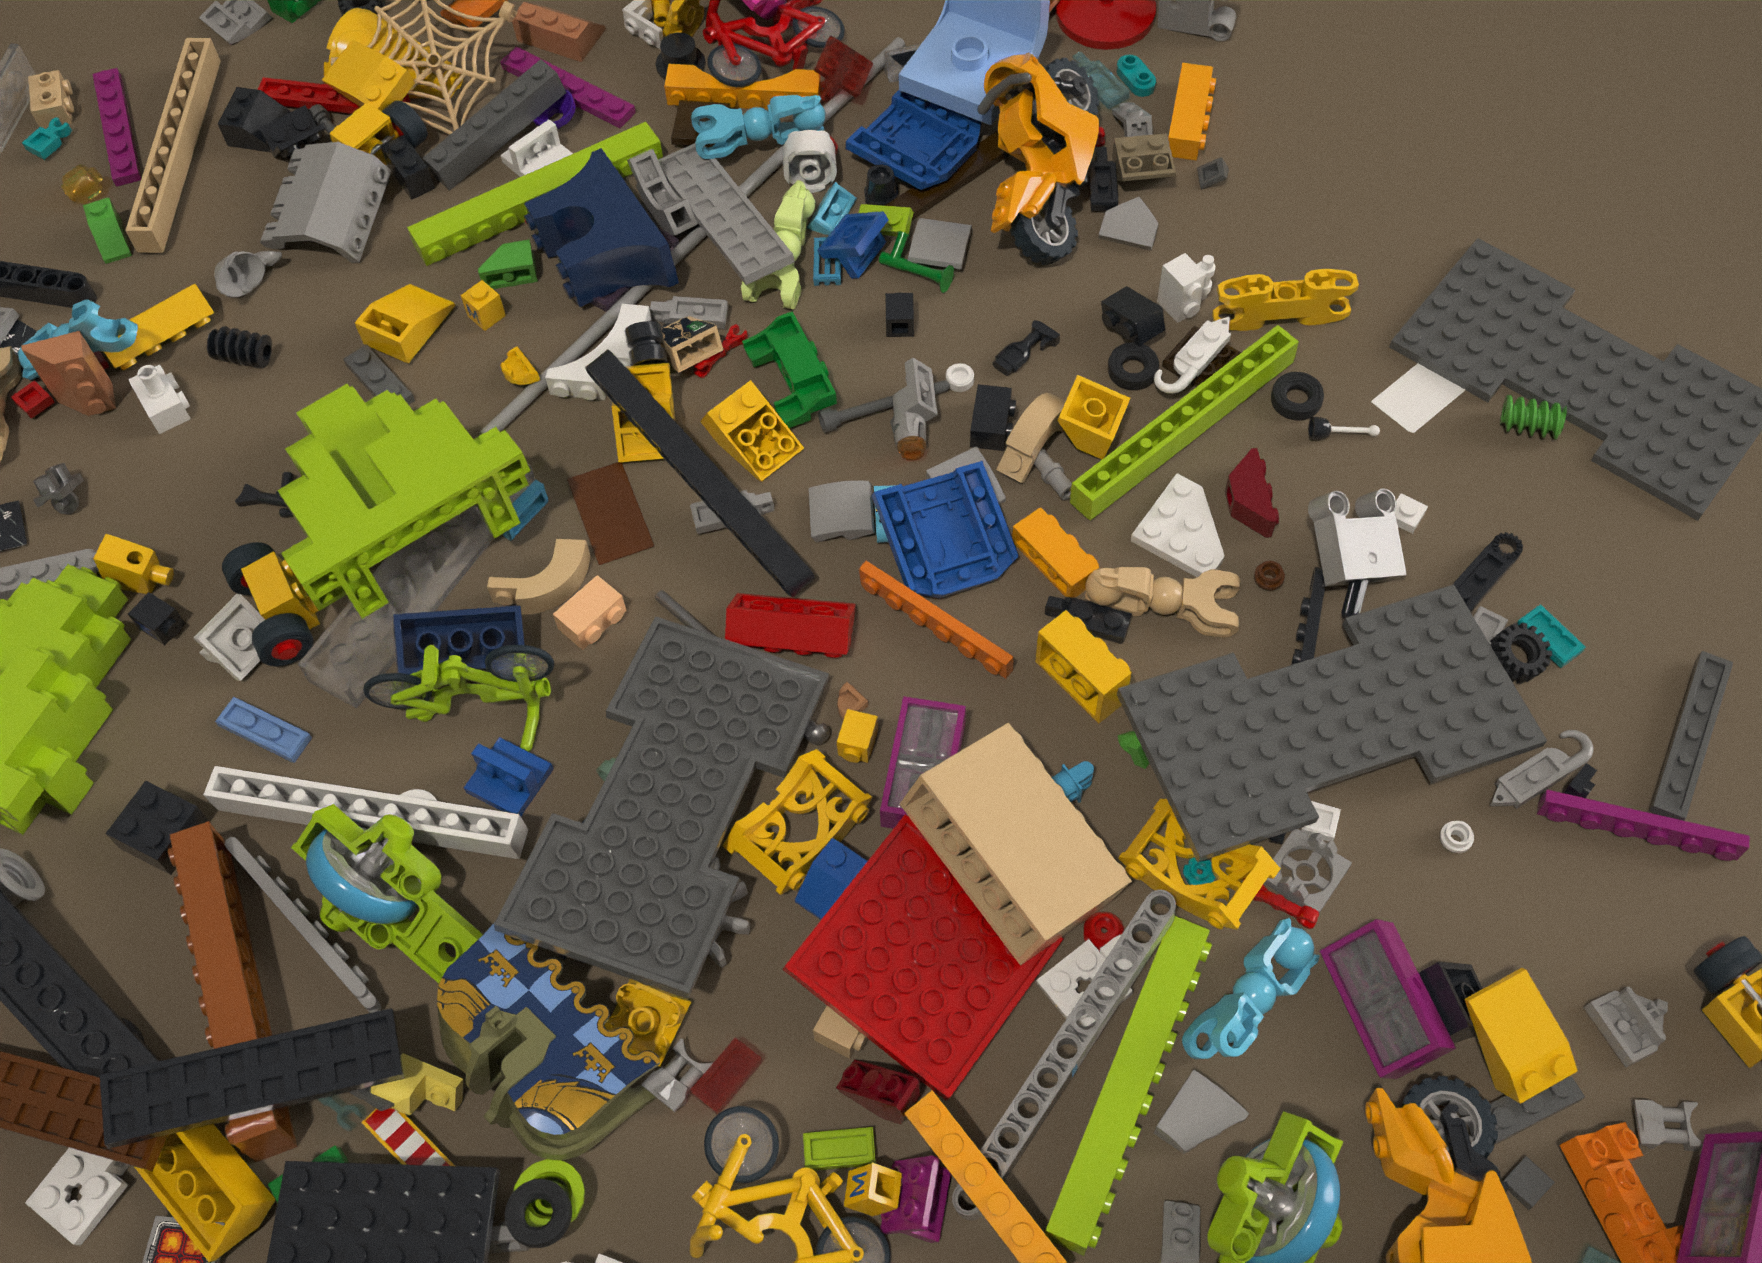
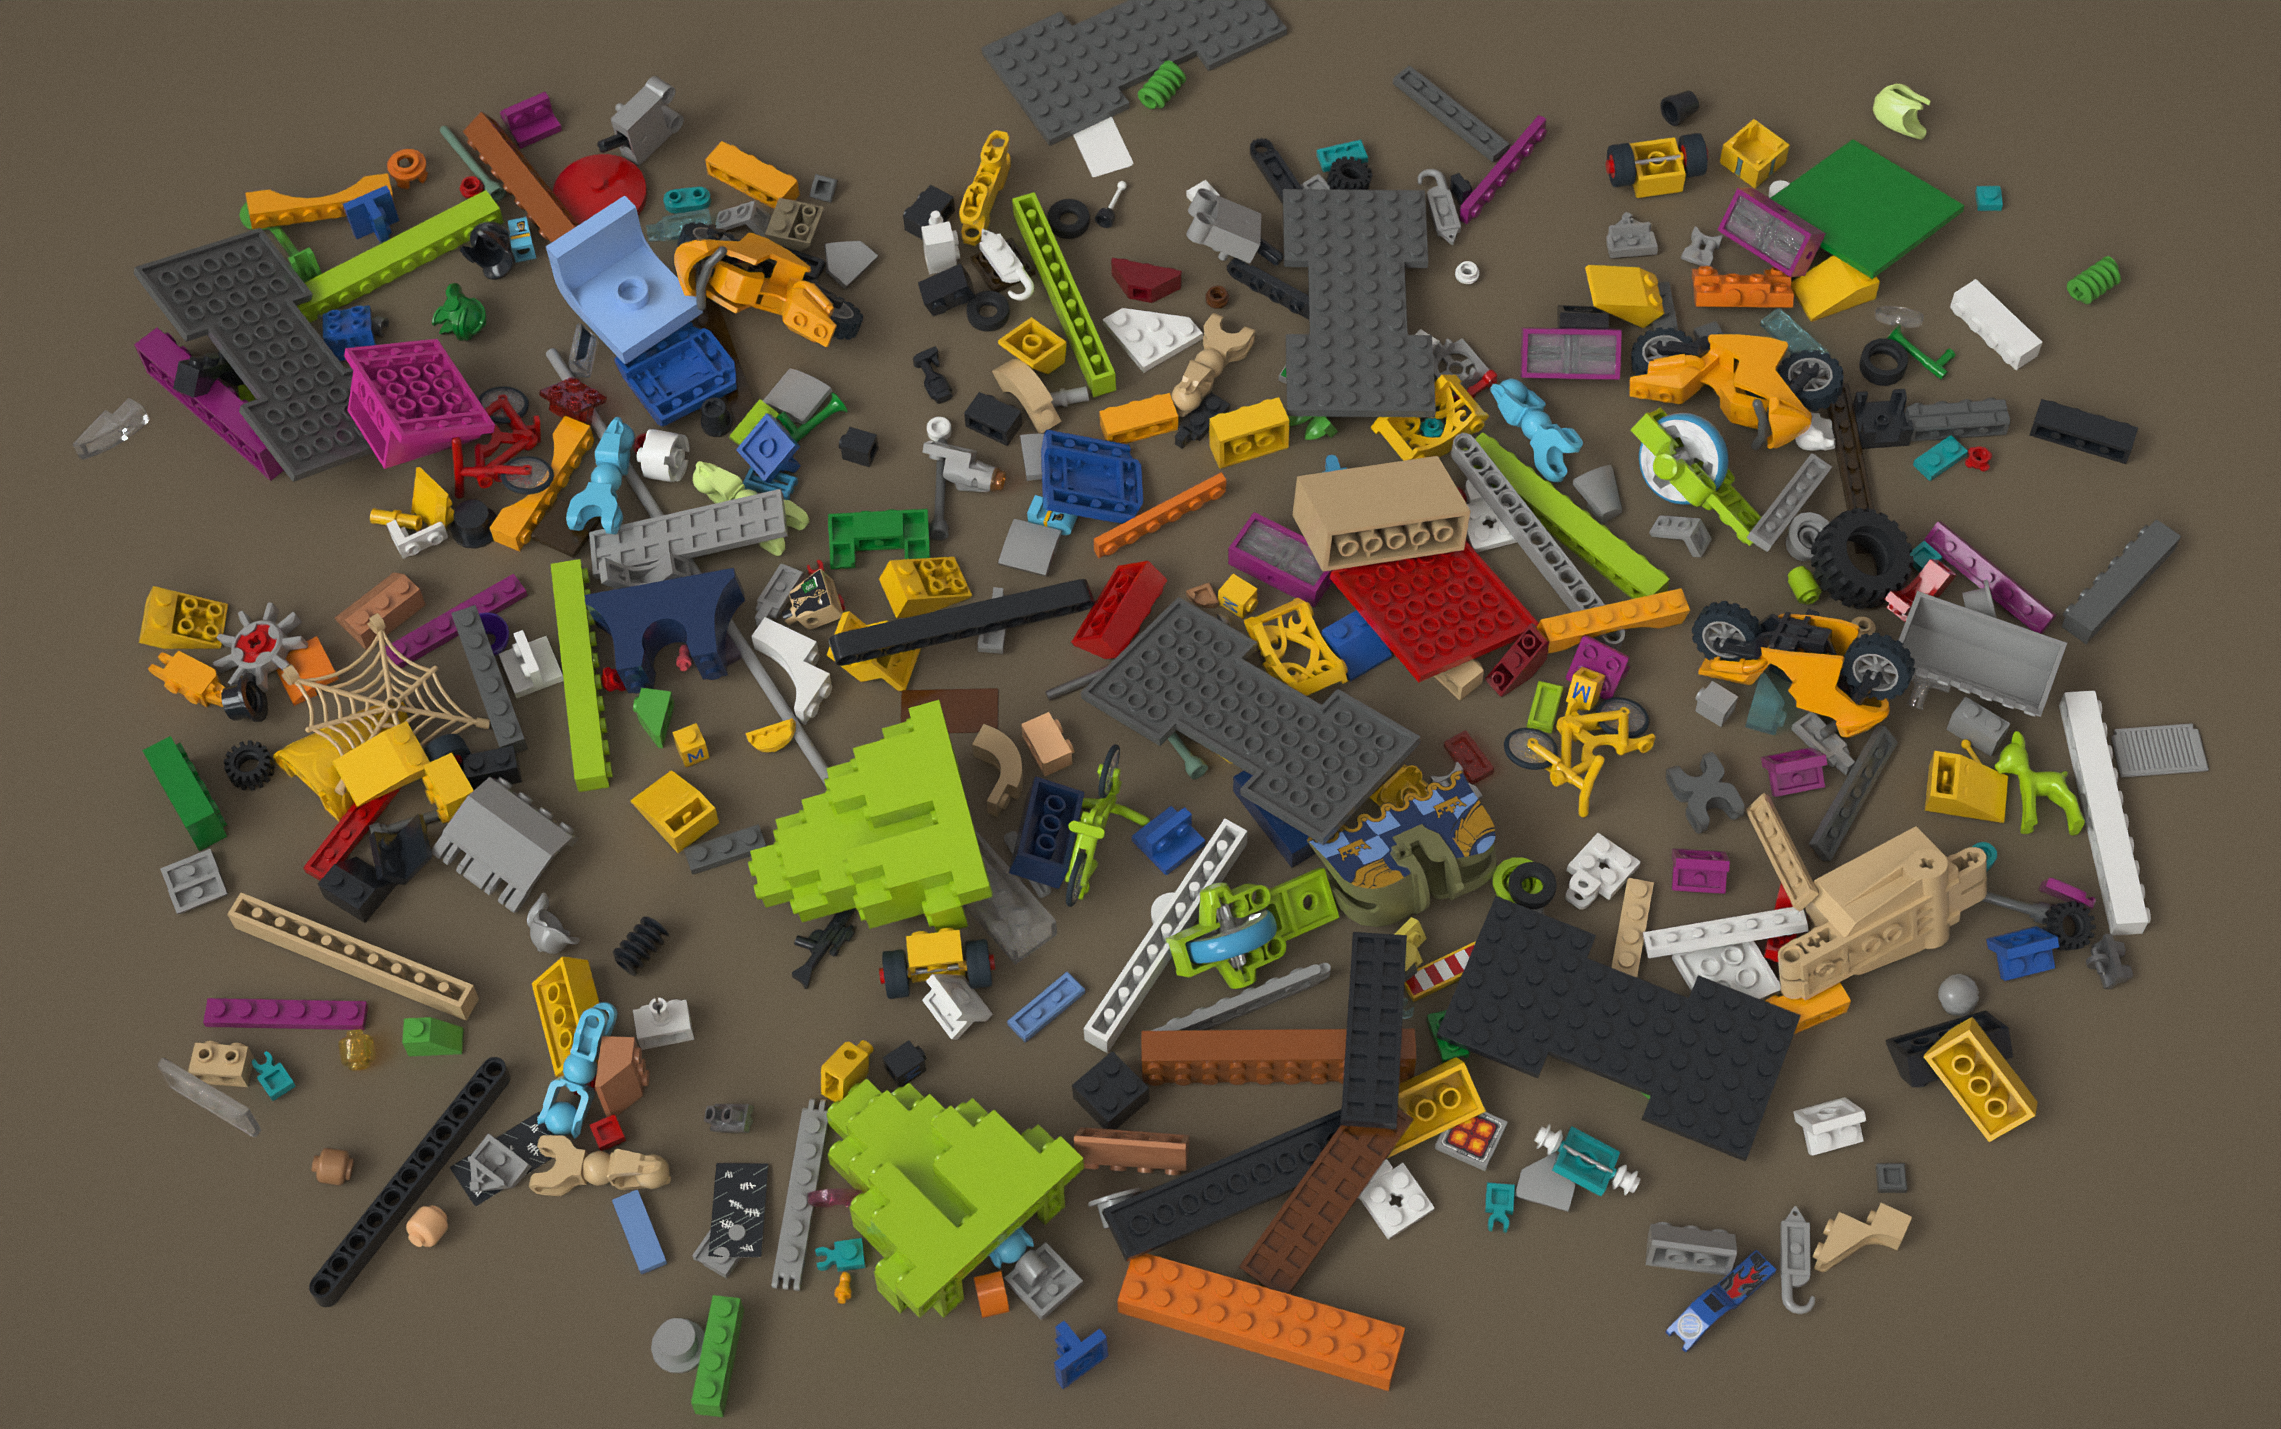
camera: 70 degrees left, 0 degrees up
black wheel [624,321,668,366] -> none
medium azure slope [807,182,857,235] -> none
none -> black brick [903,185,955,240]
none -> nougat slope [1074,1127,1190,1175]

